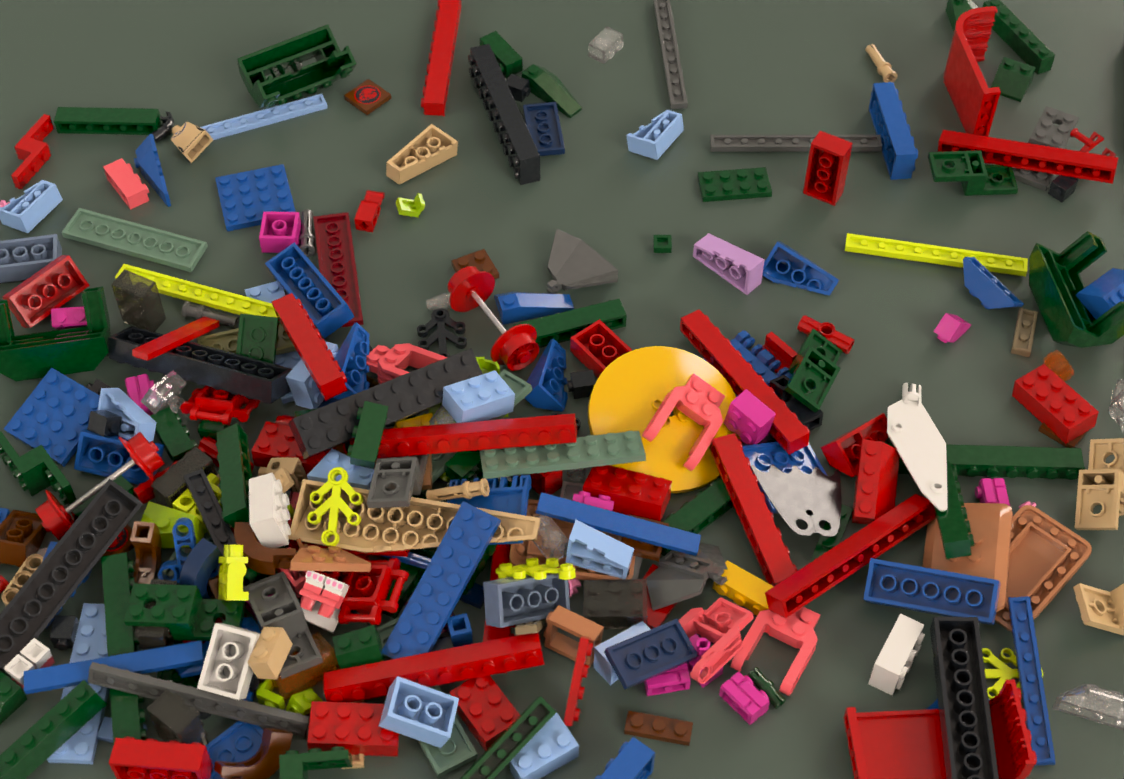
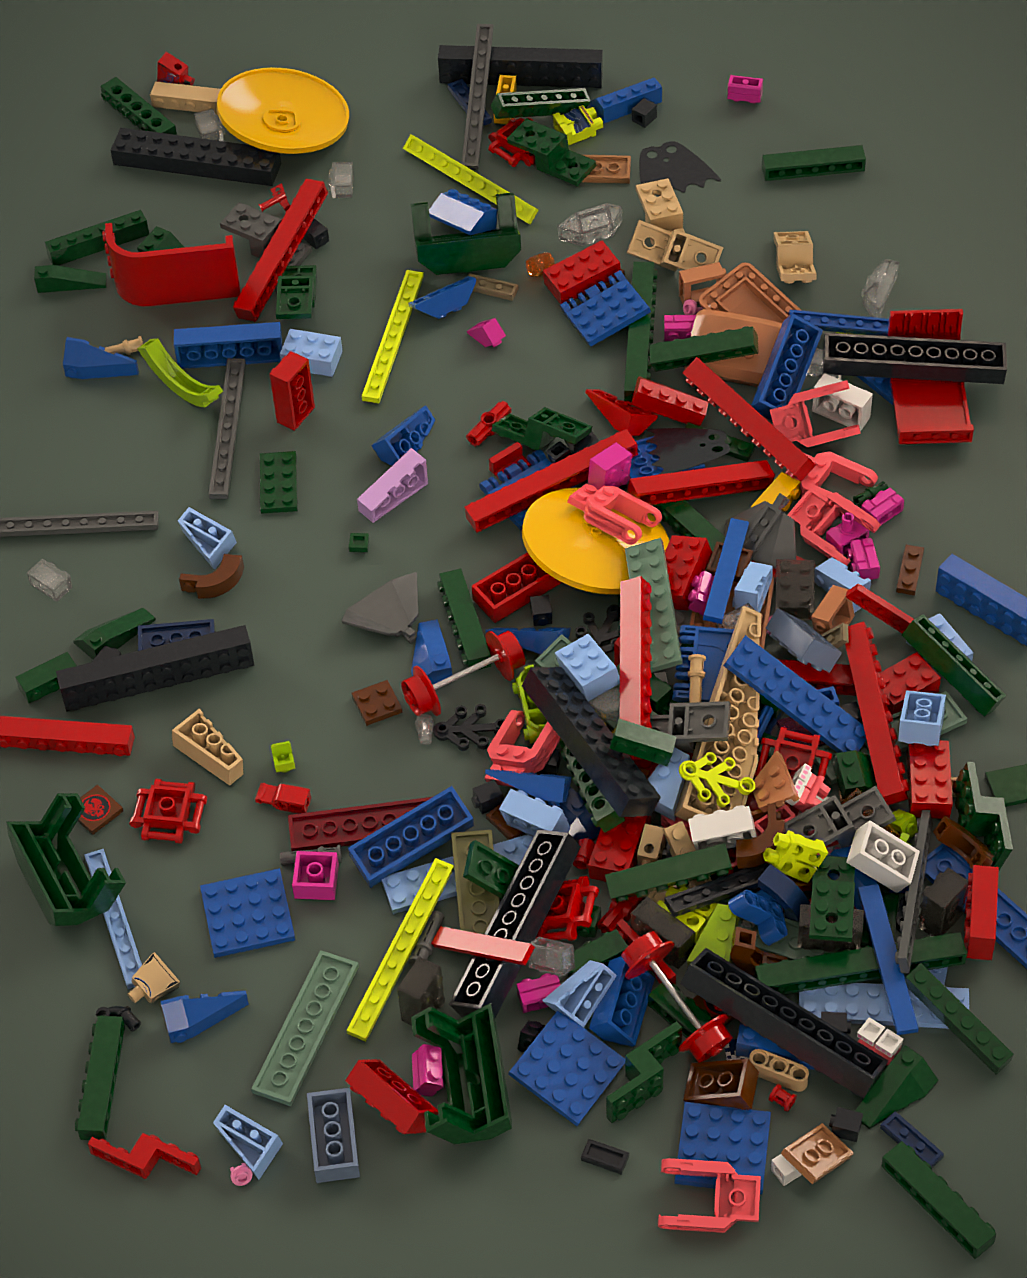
camera: 85 degrees left, 0 degrees up
black brick [87,410,122,437] -> none
coral brick [103,158,149,210] -> none
tan brick [248,627,293,679] -> none
red brick [271,293,348,400] -> none
neon yellow plant [495,558,576,580] -> none
dark blue plate [604,619,699,690] -> none
white wing [887,383,947,511] -> none
none -> blue wedge [63,337,139,379]
none -> red brick [129,779,208,844]
none -> lime arch [137,338,223,407]
none -> reddish brown arch [179,554,244,599]
none -> light blue brick [280,329,342,377]
none -> blue hinge [560,270,651,347]
none -> nougat window [679,262,727,305]
none -> coral plate [770,380,861,447]

